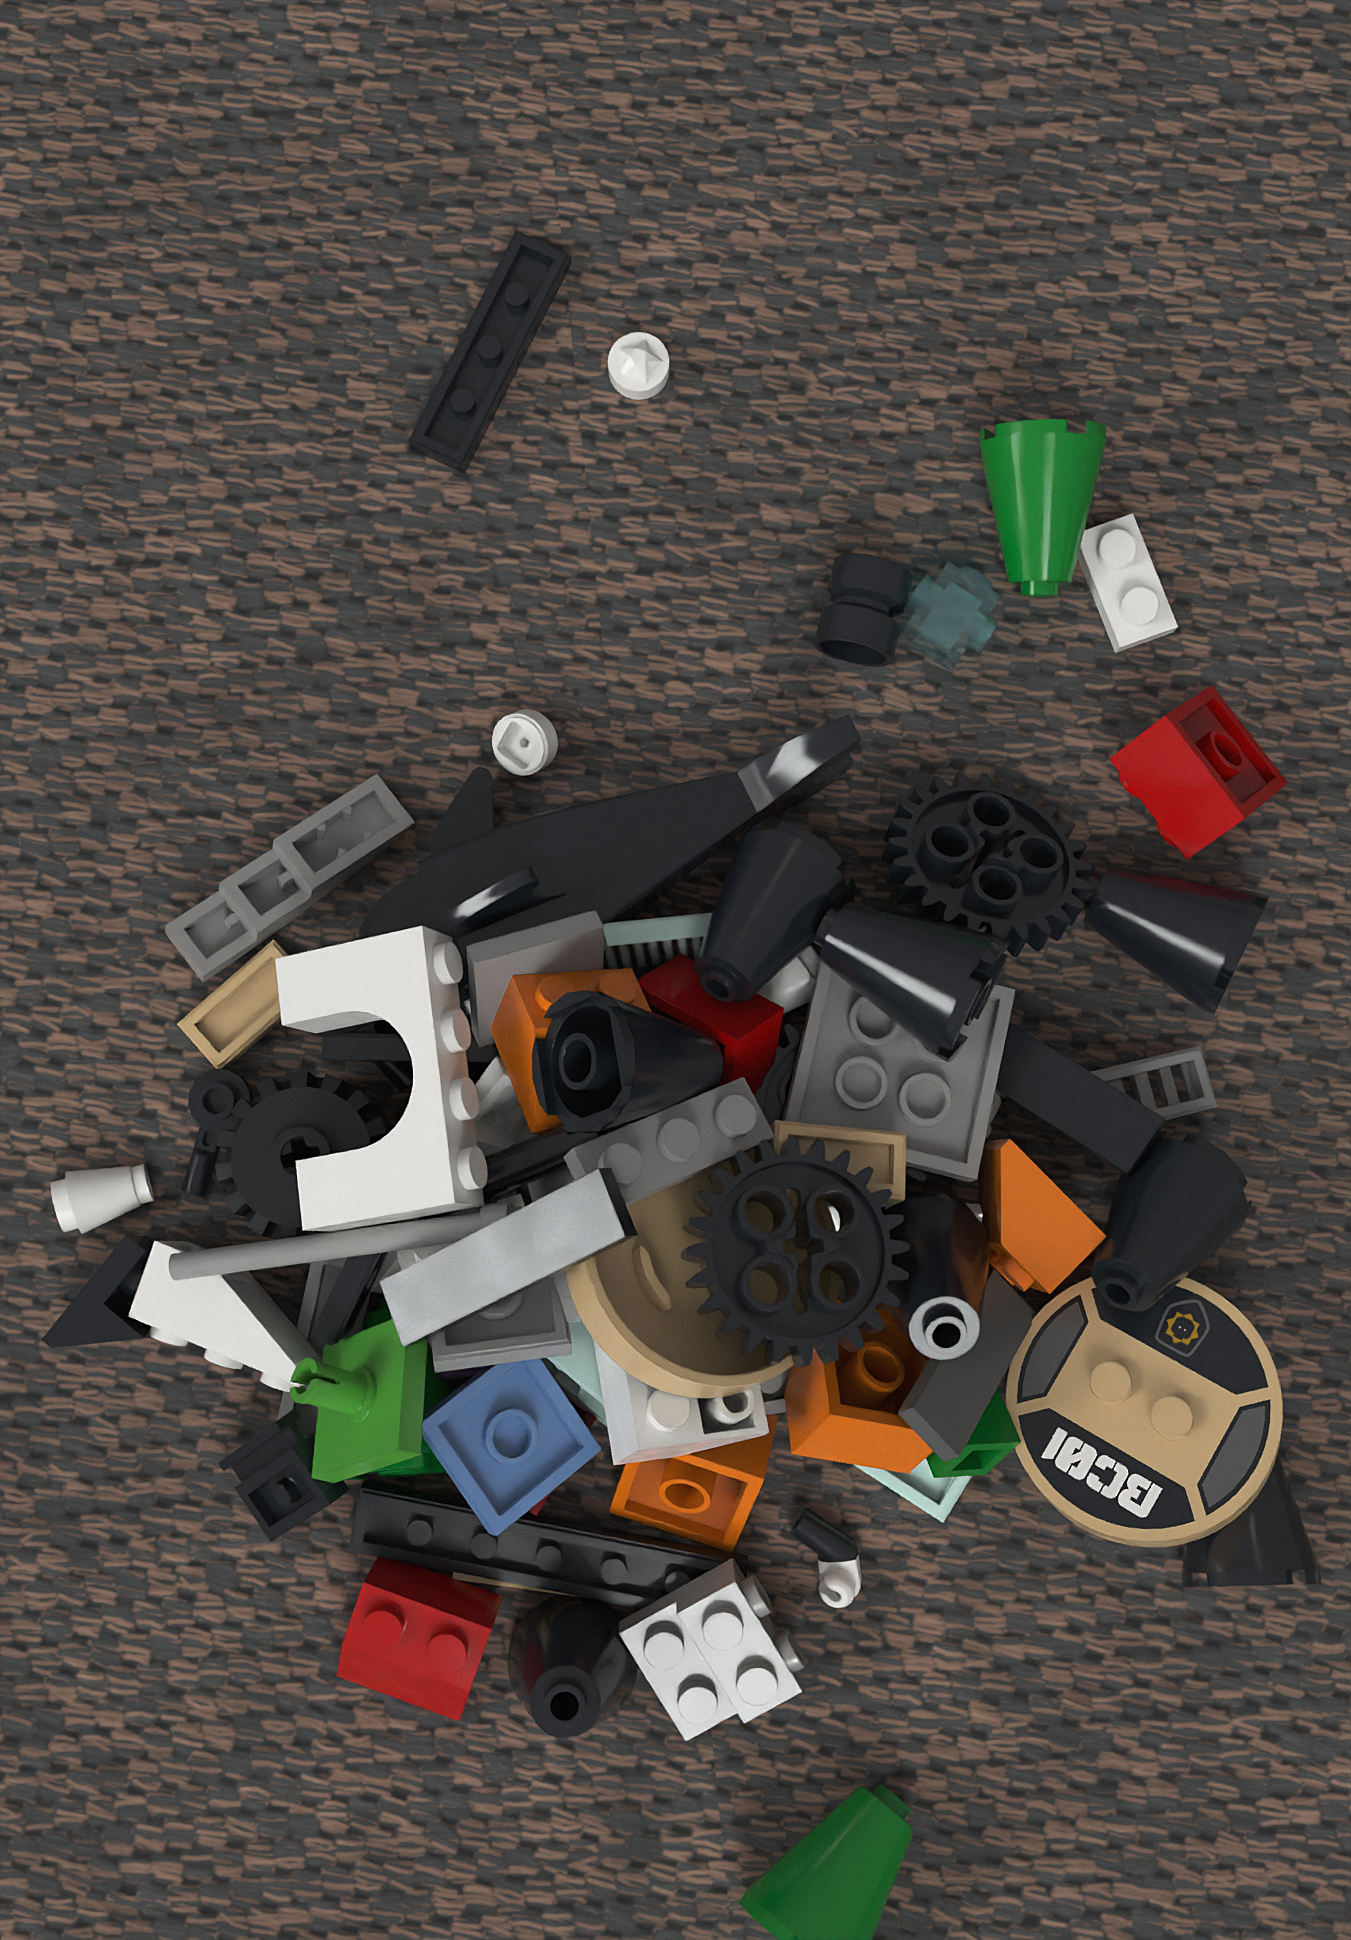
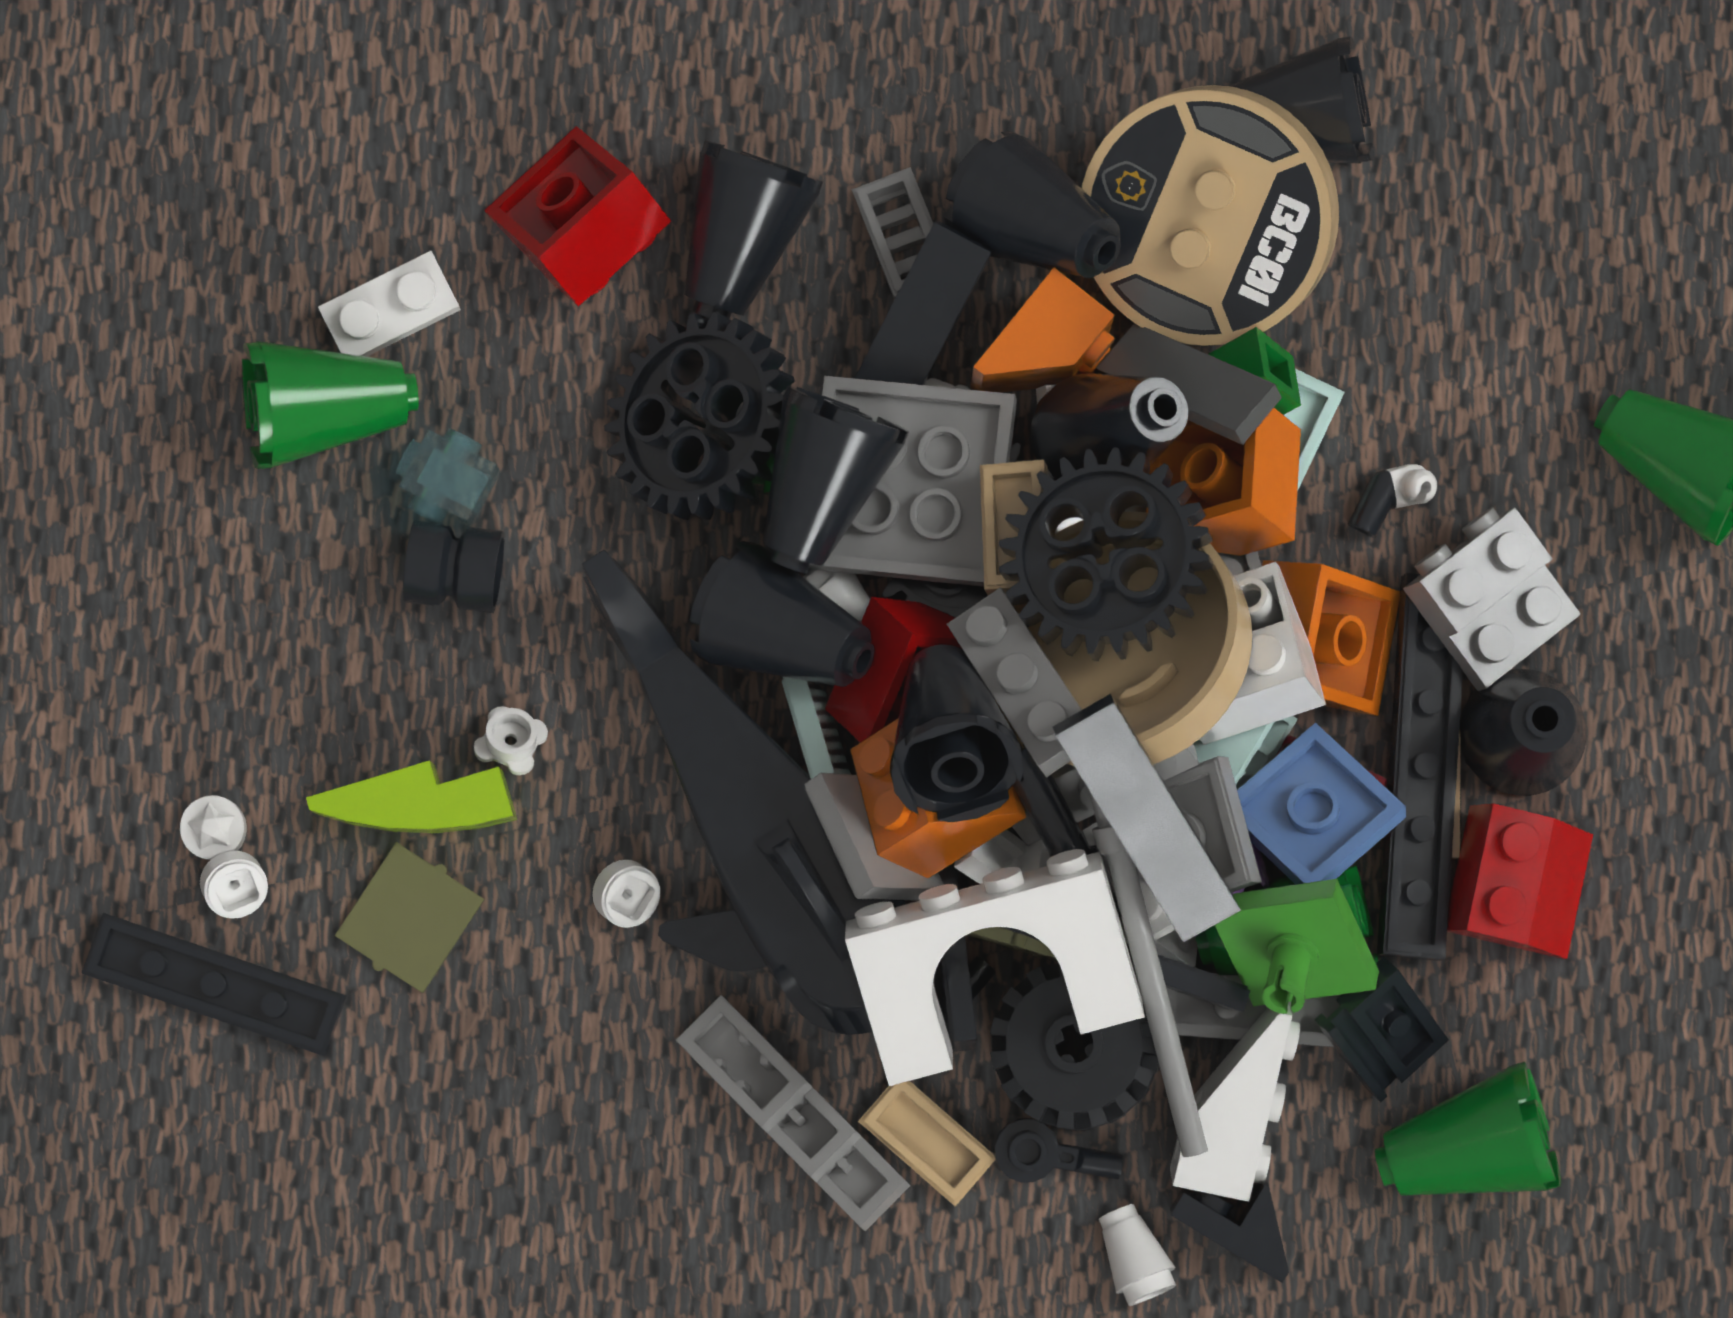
camera: 95 degrees left, 0 degrees up
none -> white tile [200,851,268,918]
none -> lime slope [306,760,518,833]
none -> olive piece [335,842,485,993]
none -> white plate [474,706,548,775]
none -> green cone [1375,1062,1561,1196]

